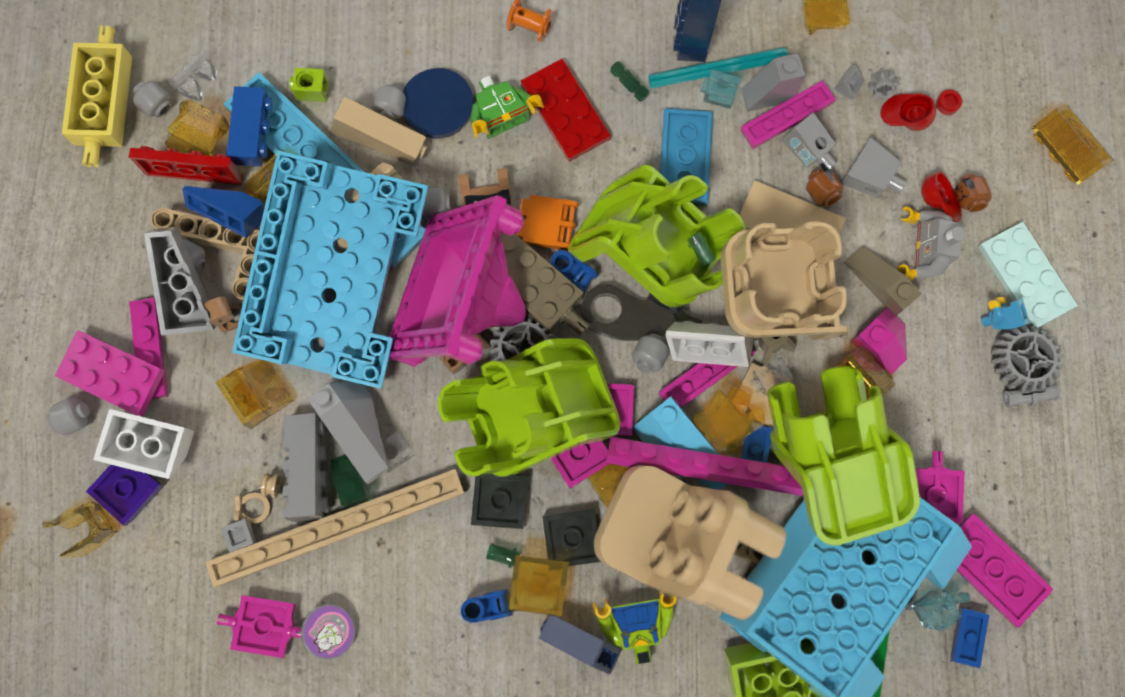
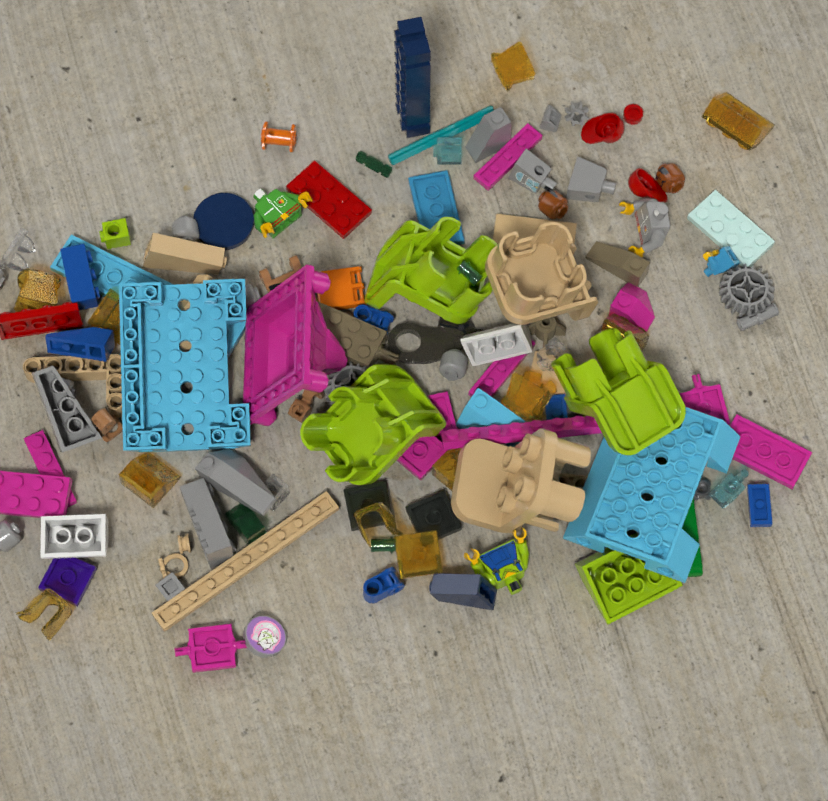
camera: 15 degrees left, 10 degrees down
none -> clear yellow piece [354,502,404,548]

